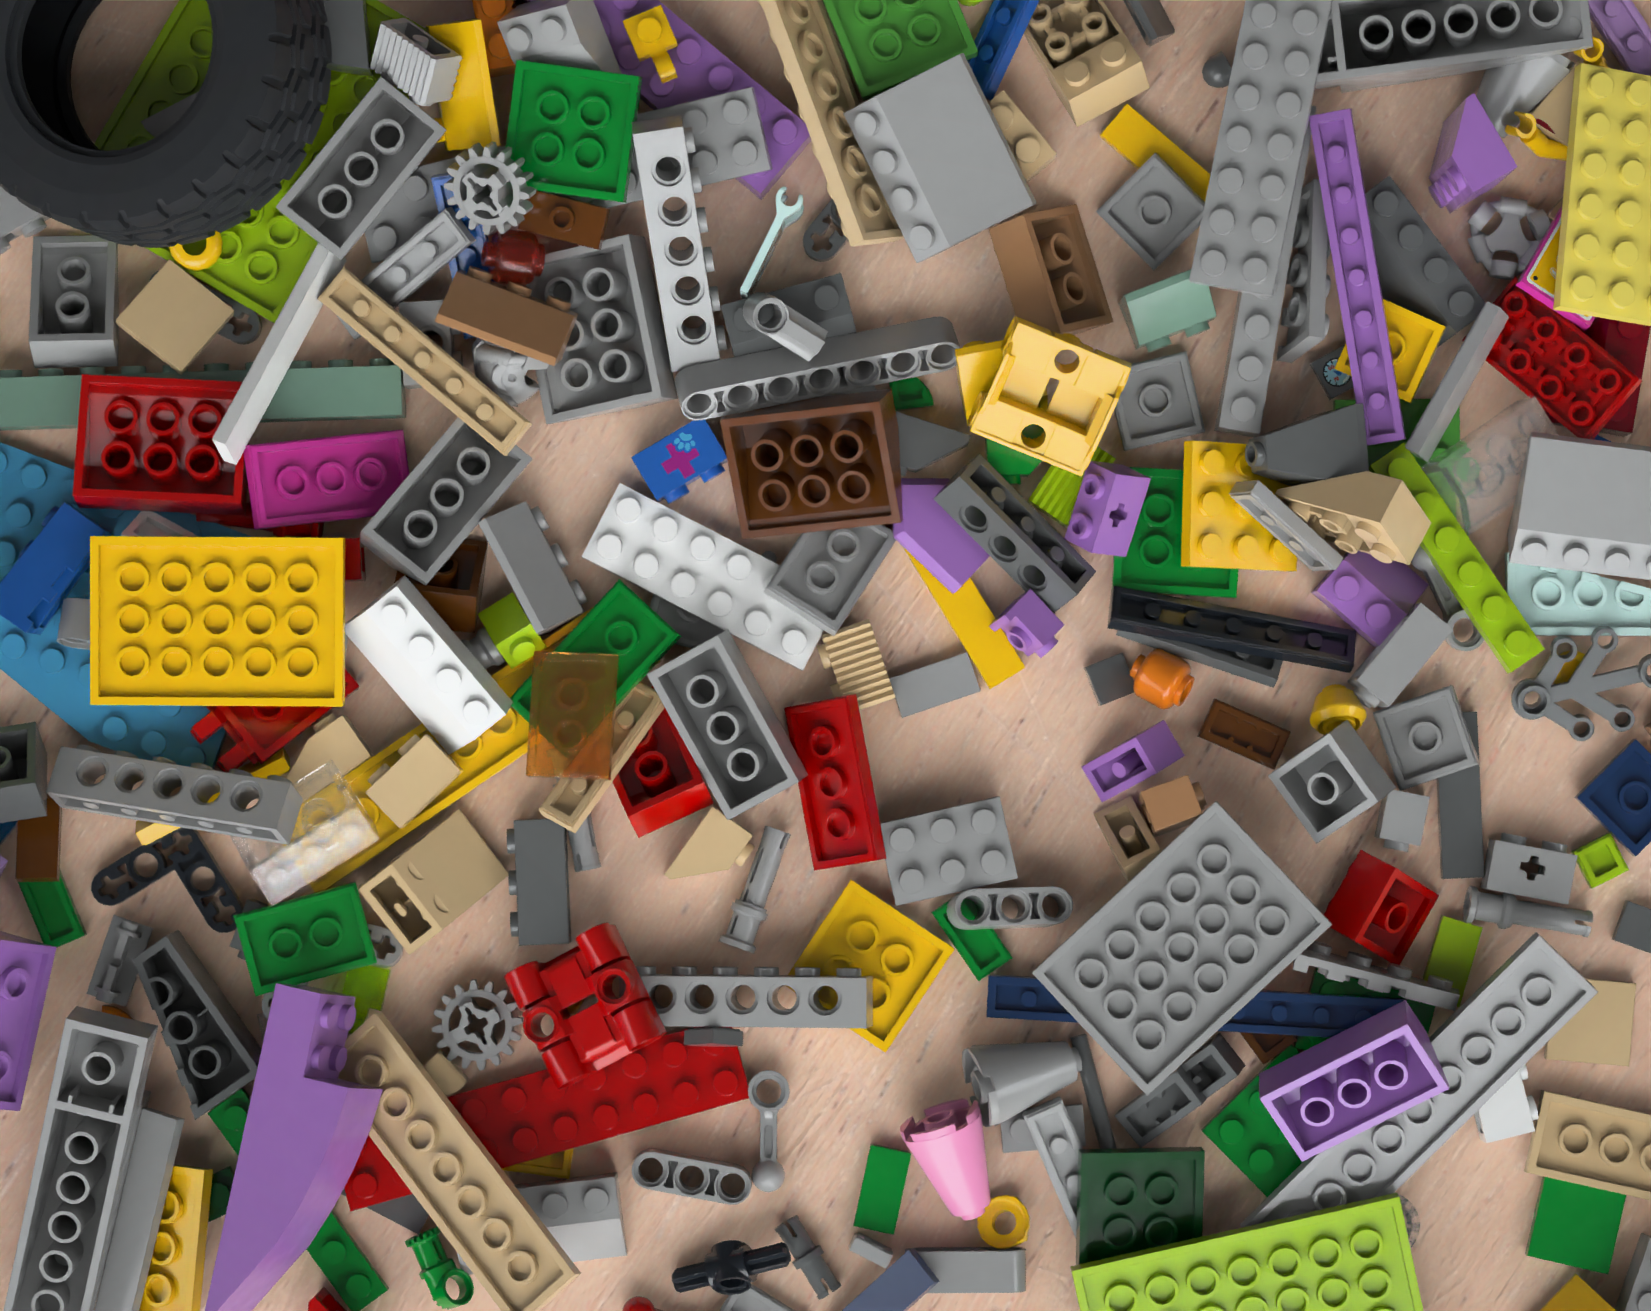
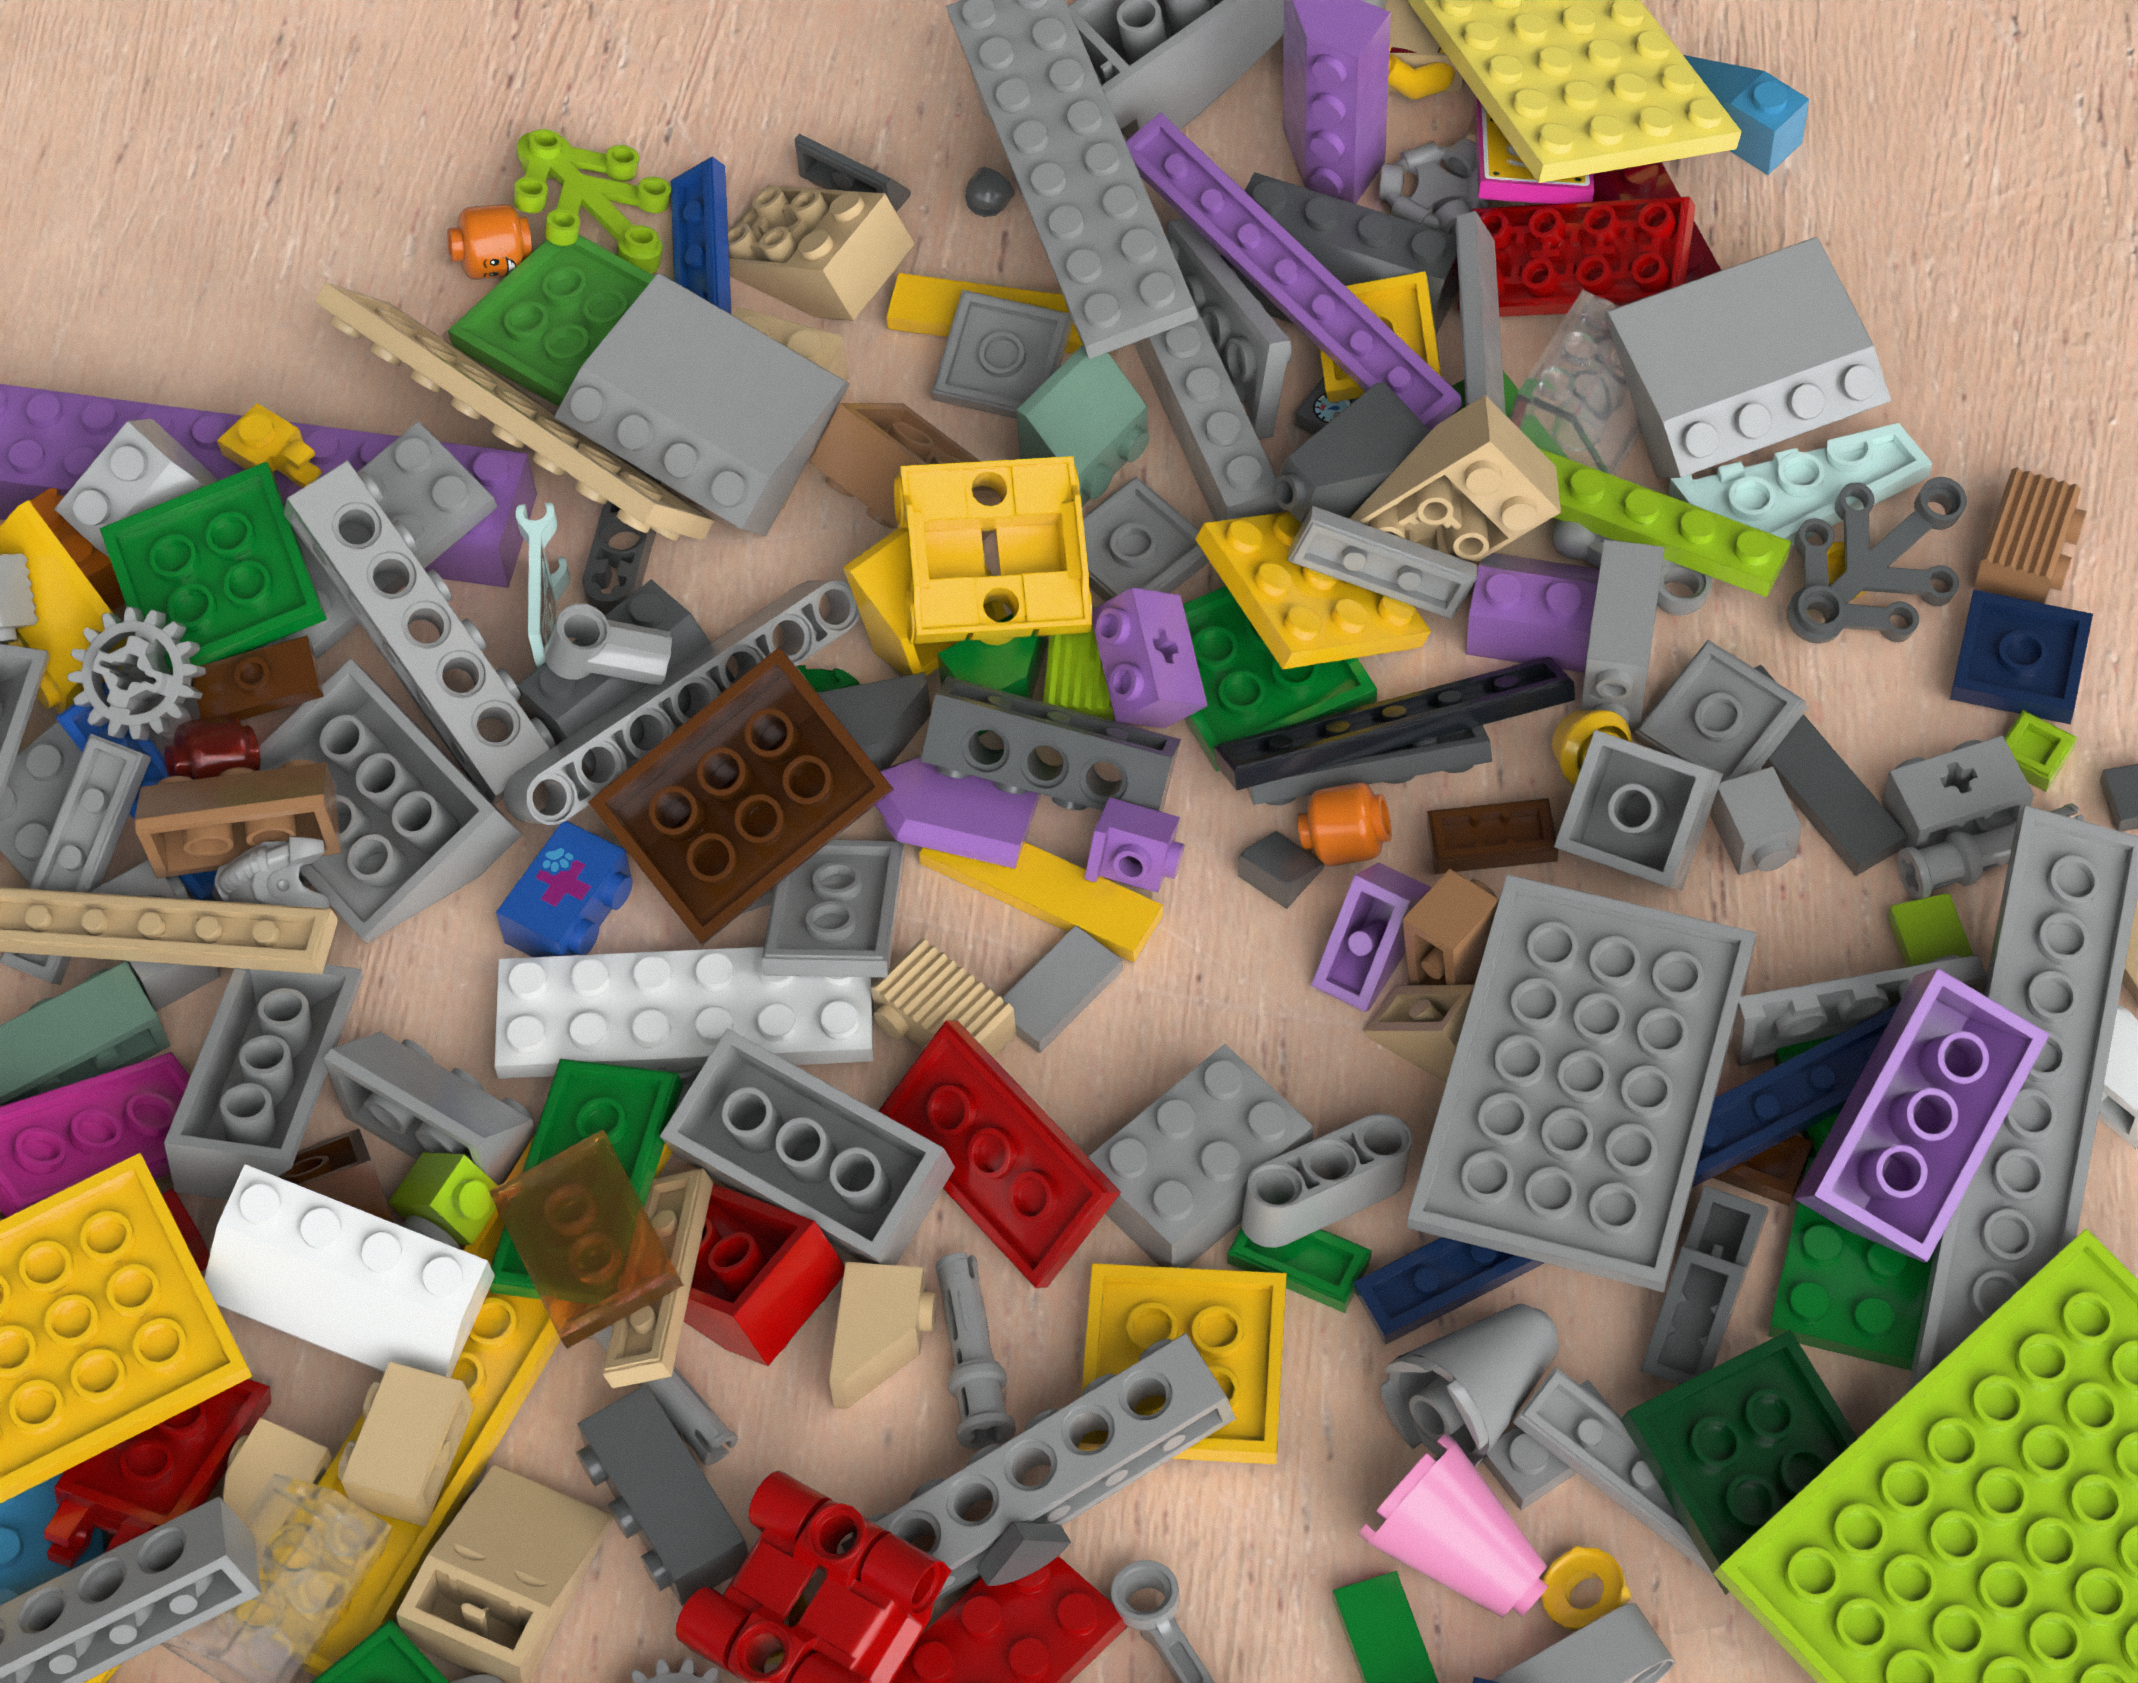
camera: 30 degrees left, 30 degrees down
dark grey bar [1070,1034,1117,1149] -> none
red slope [1324,850,1439,965] -> none

